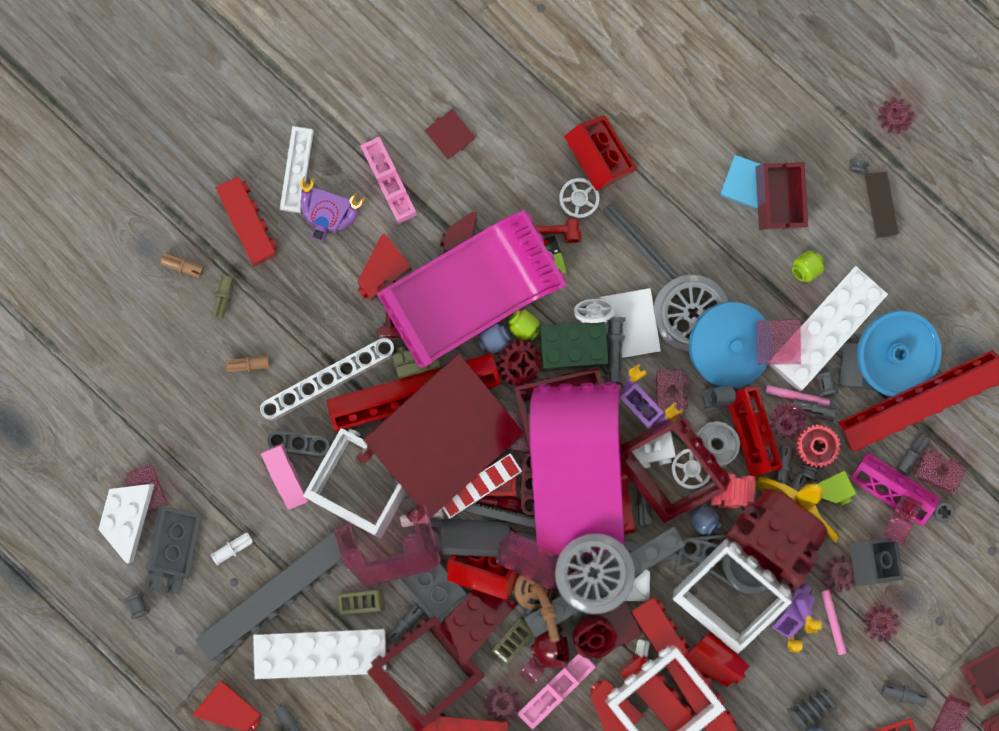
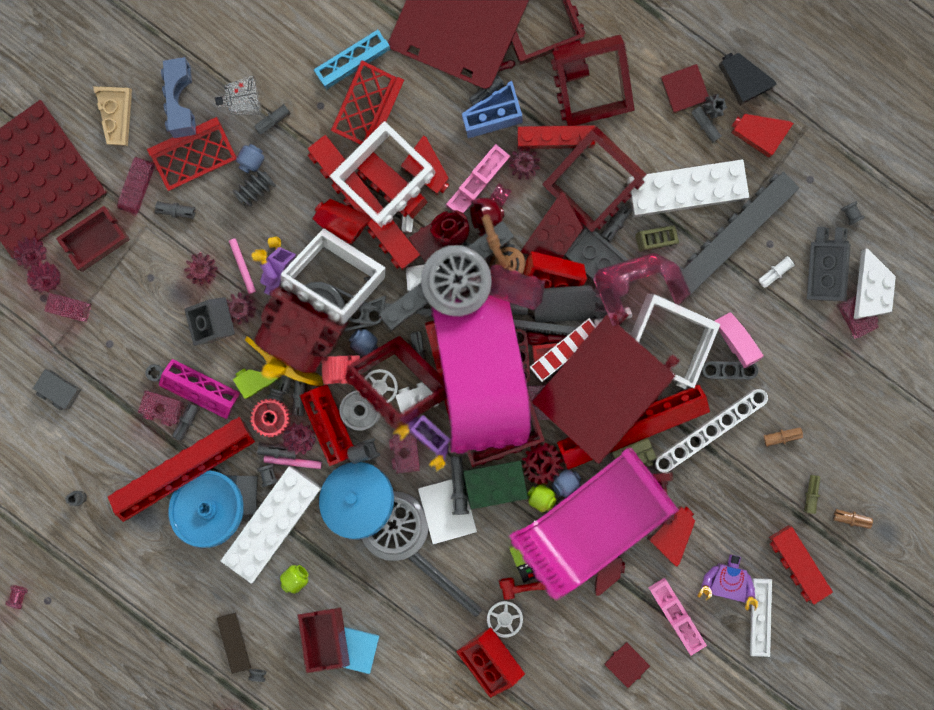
camera: 175 degrees right, 5 degrees up
olive slope [491,618,534,665] -> none
white wheel [574,299,615,323] -> none
clear pink tile [757,320,801,365] -> none
clear pink brick [883,494,923,545] -> none

